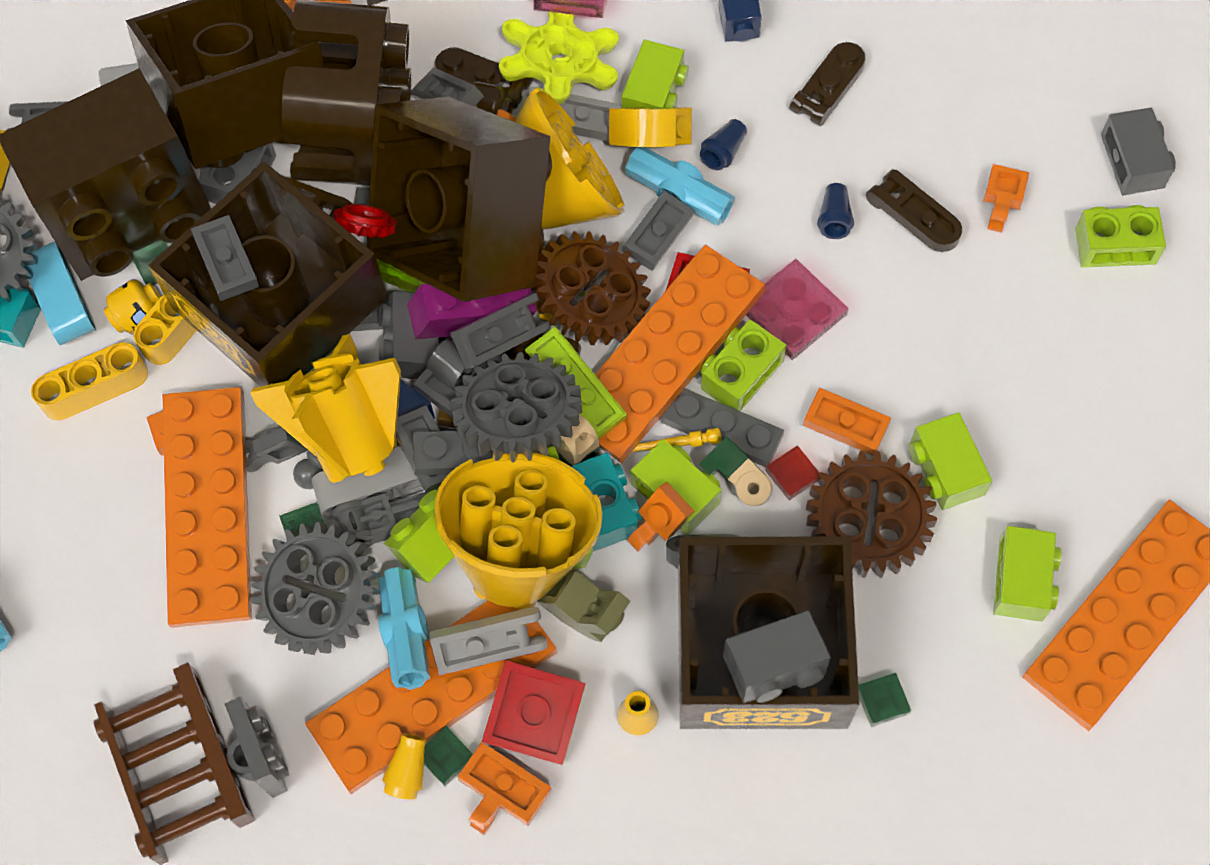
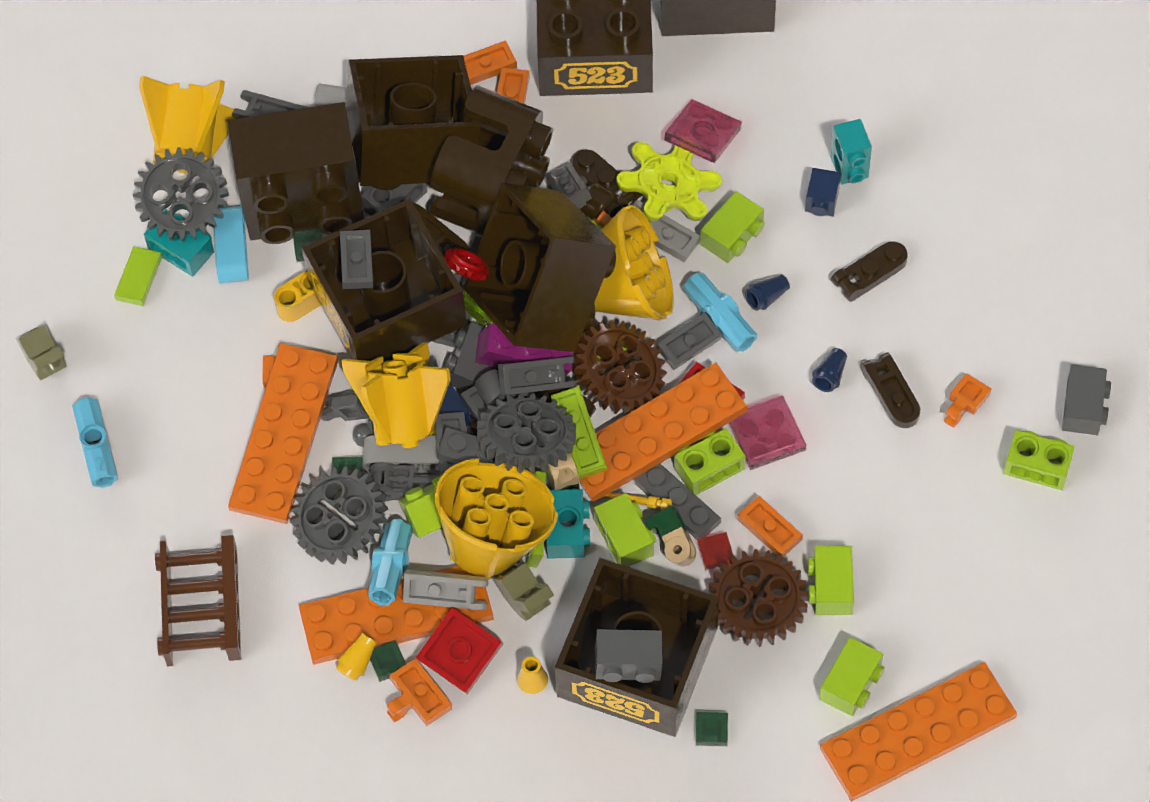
camera: 20 degrees right, 5 degrees down
yellow beam [30,342,148,421] -> none
yellow head [103,279,161,335] -> none
dark grey plate [225,697,289,798] -> none
yellow brick [609,107,692,147] -> none
orange plate [627,482,694,552] -> none

